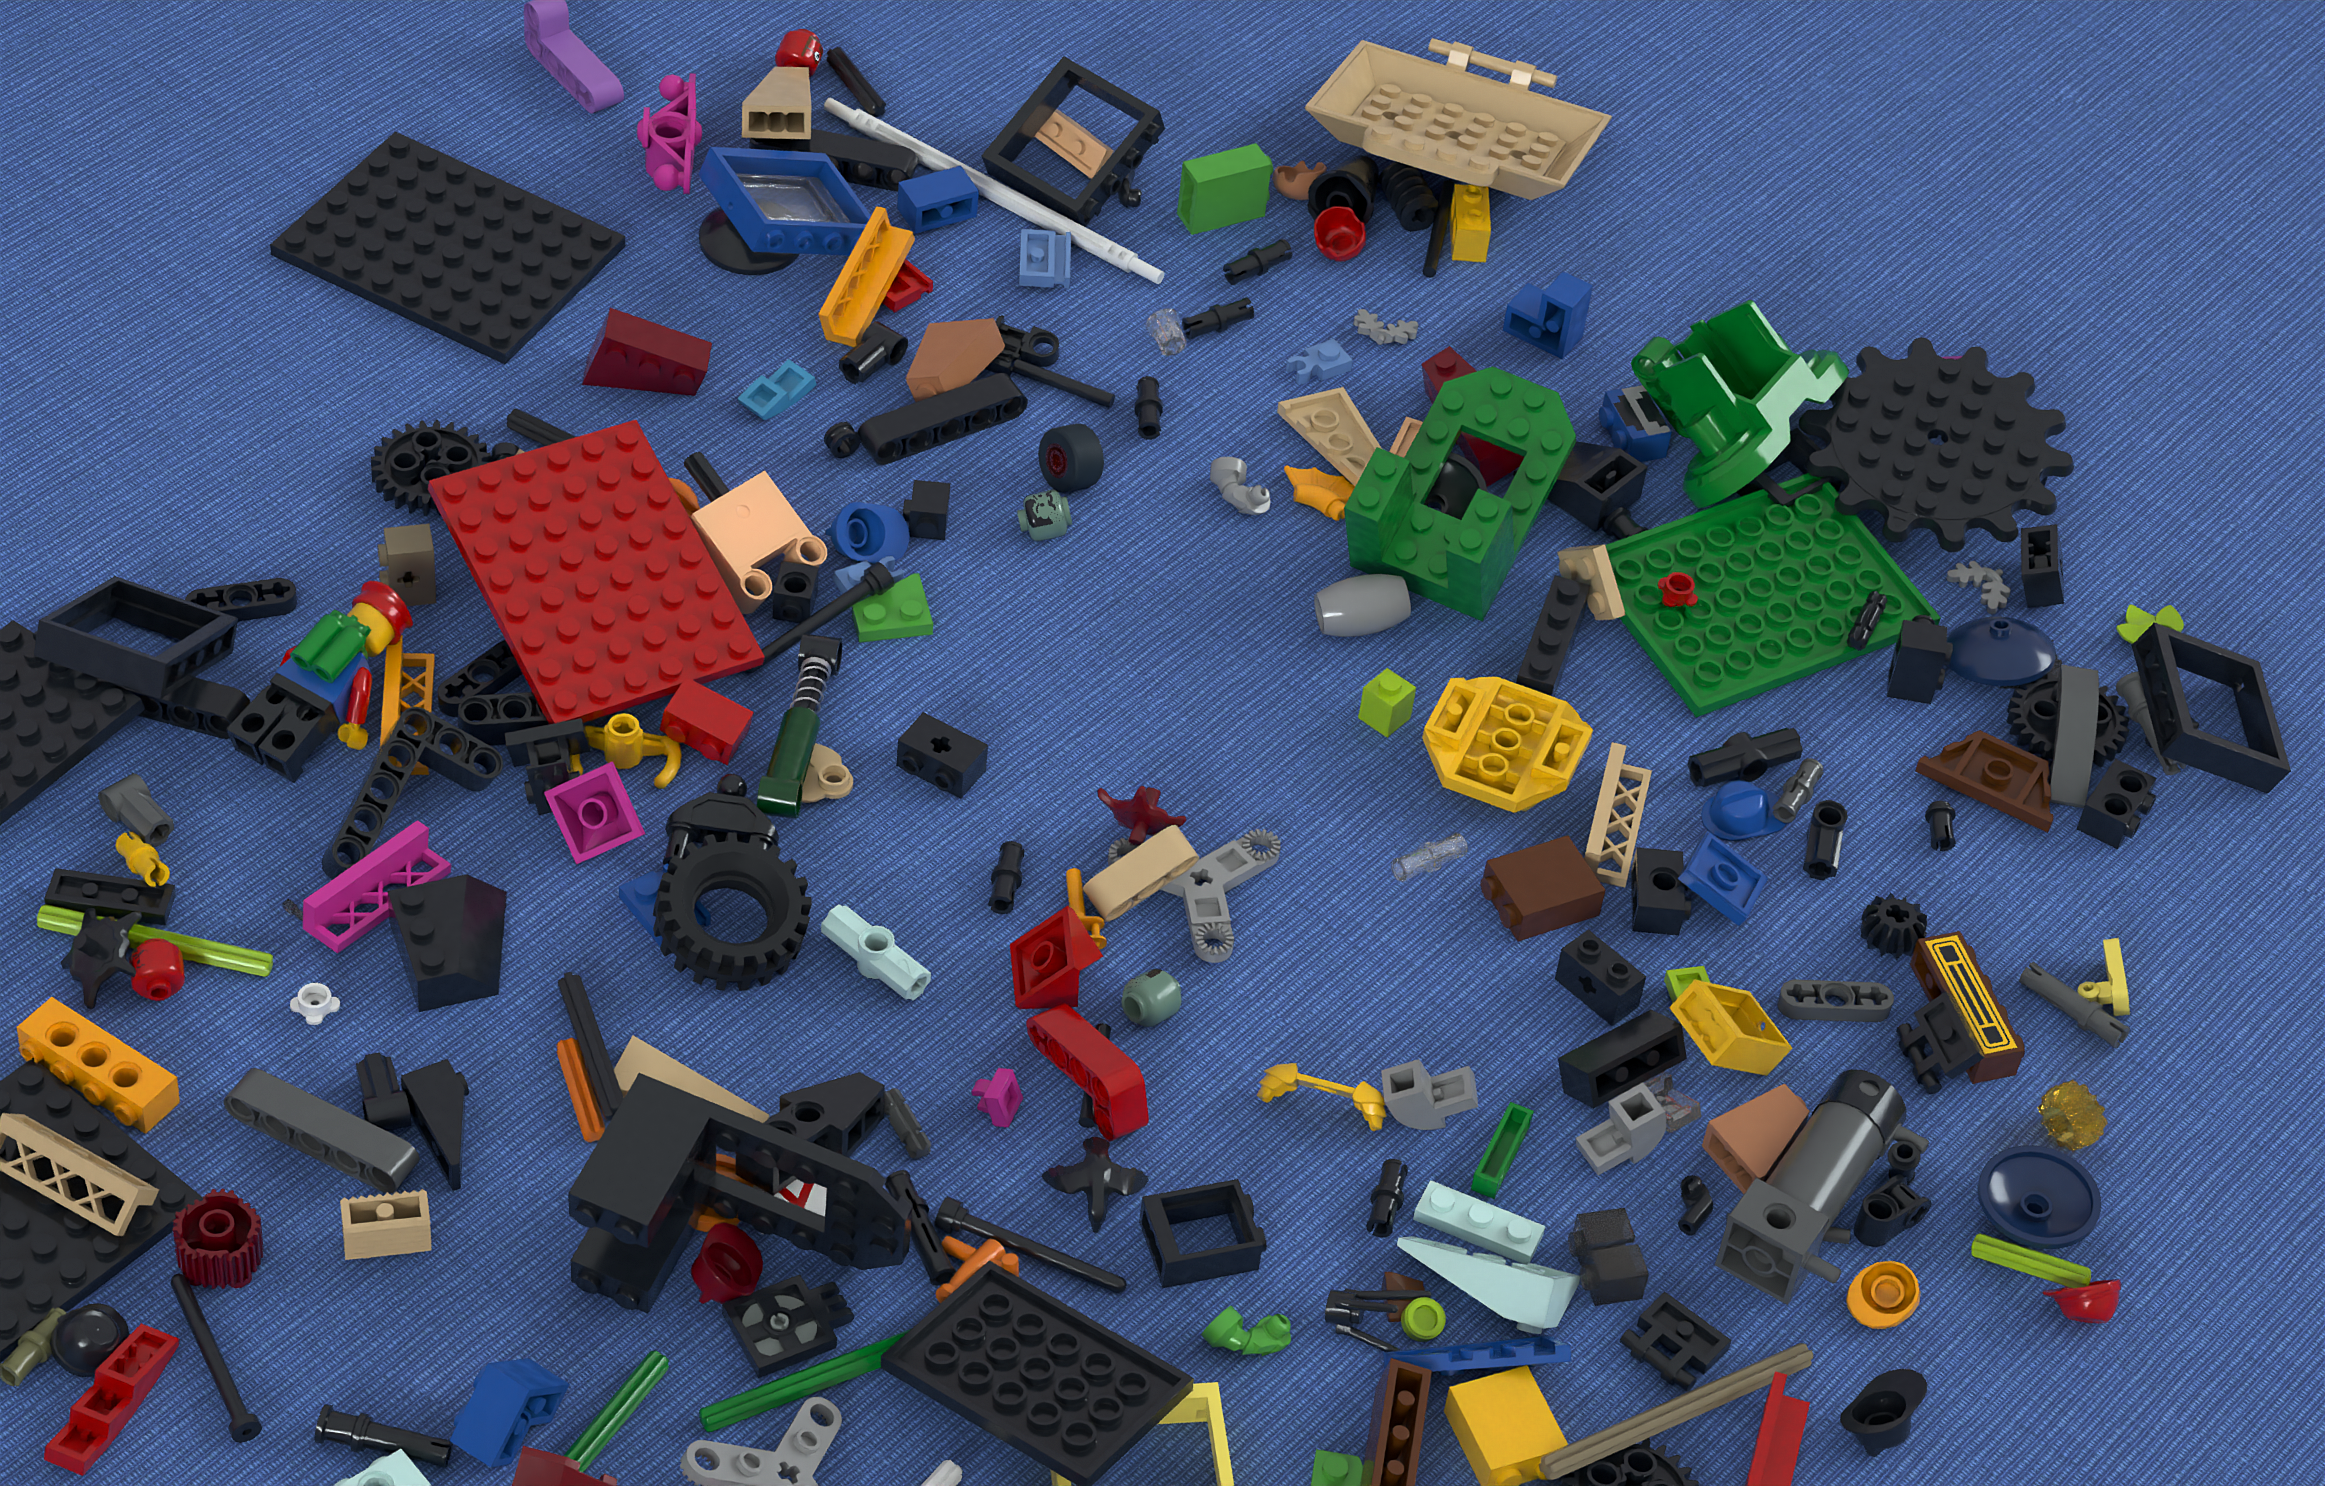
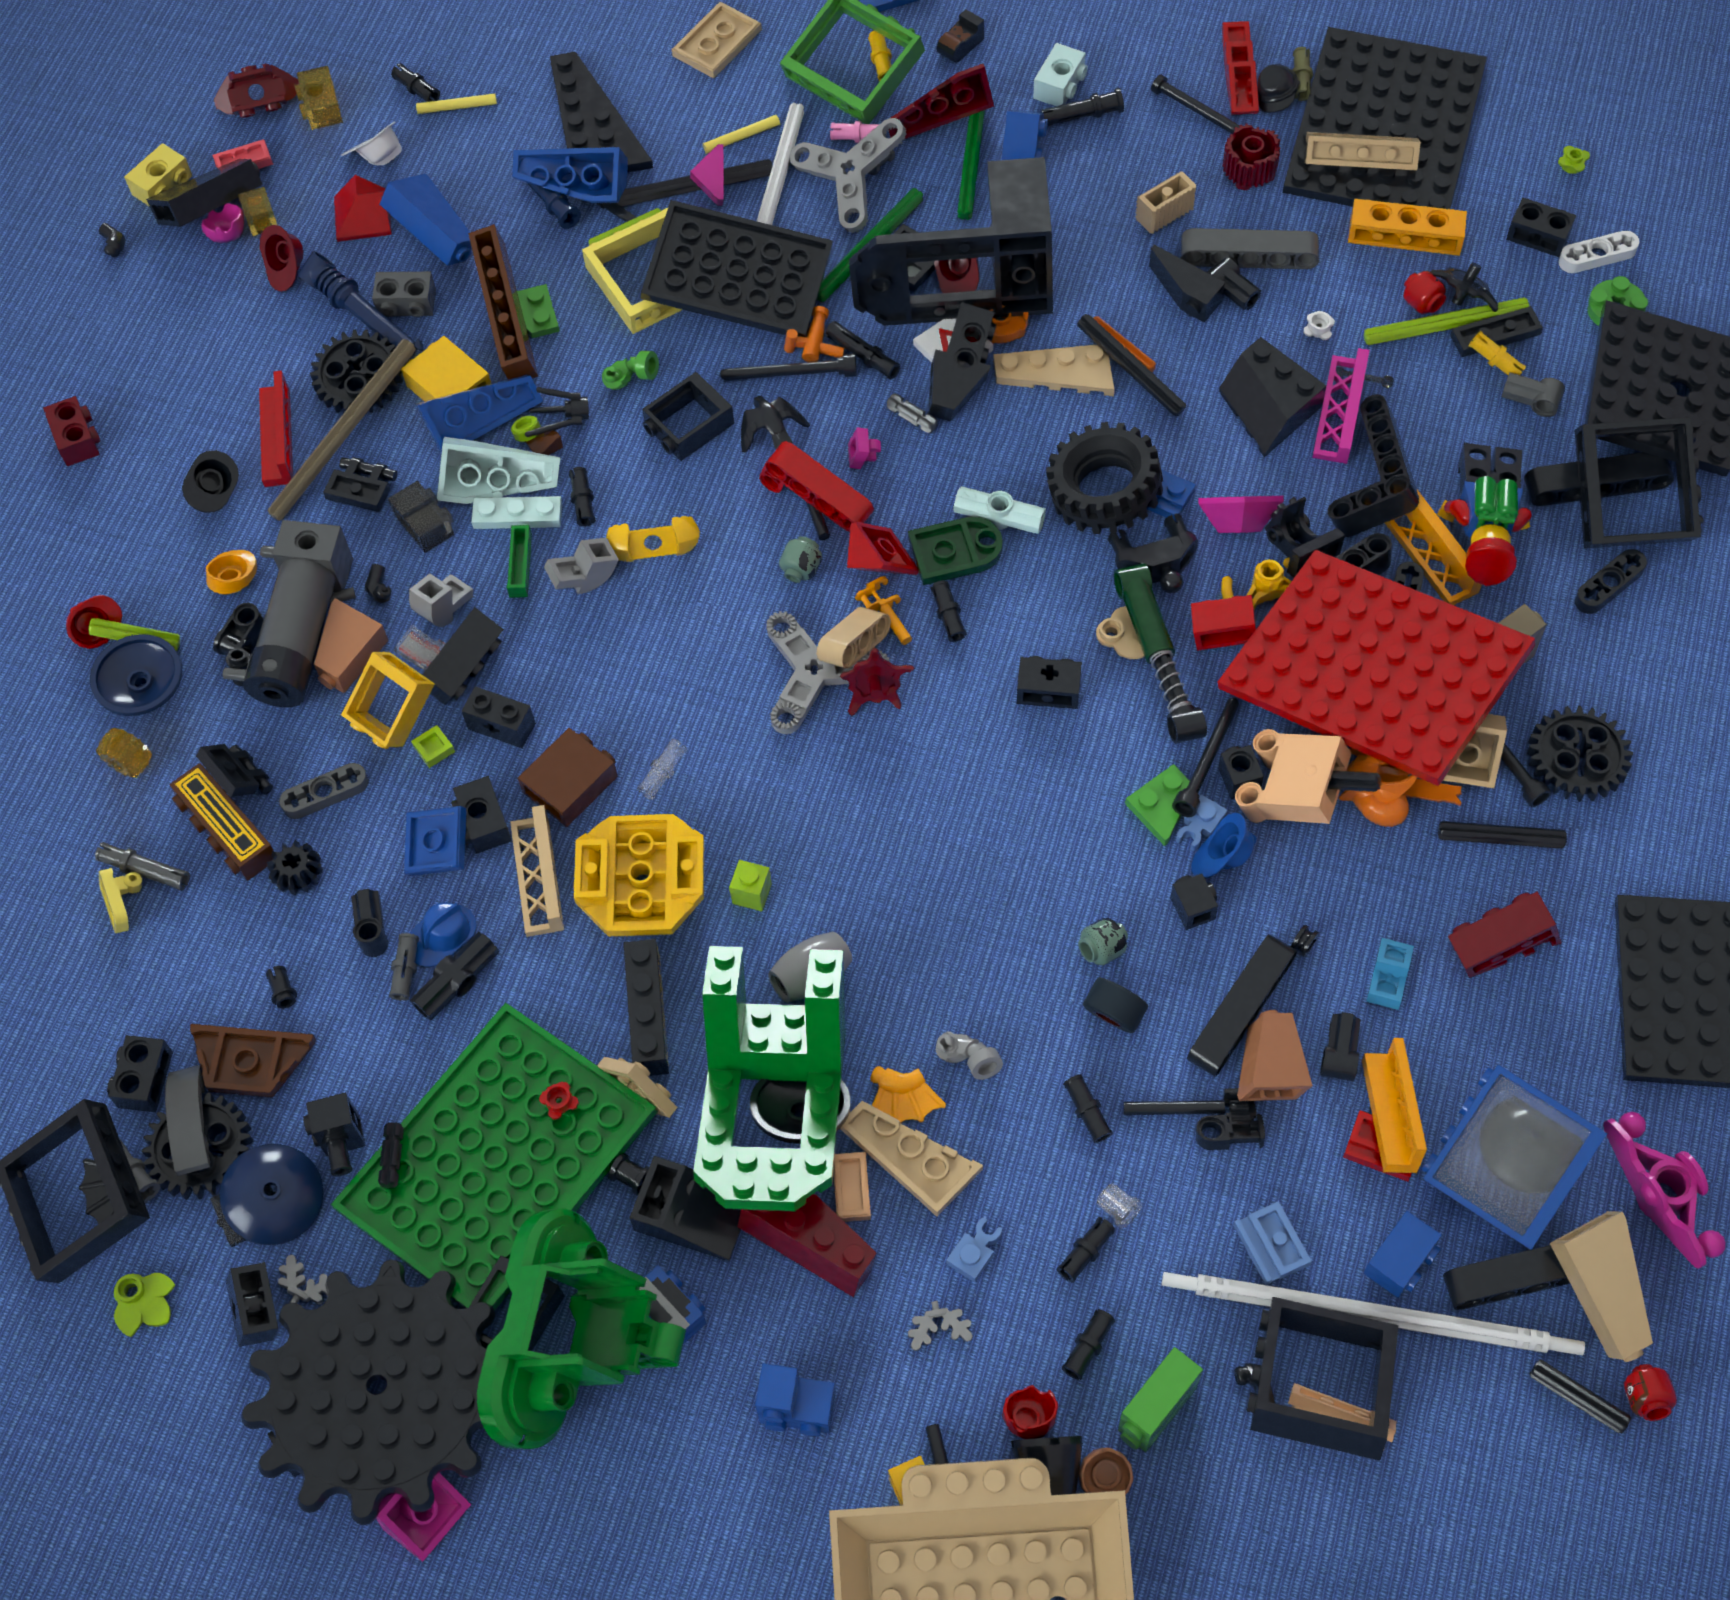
camera: 165 degrees right, 15 degrees up
none -> dark green plate [908,517,1003,585]

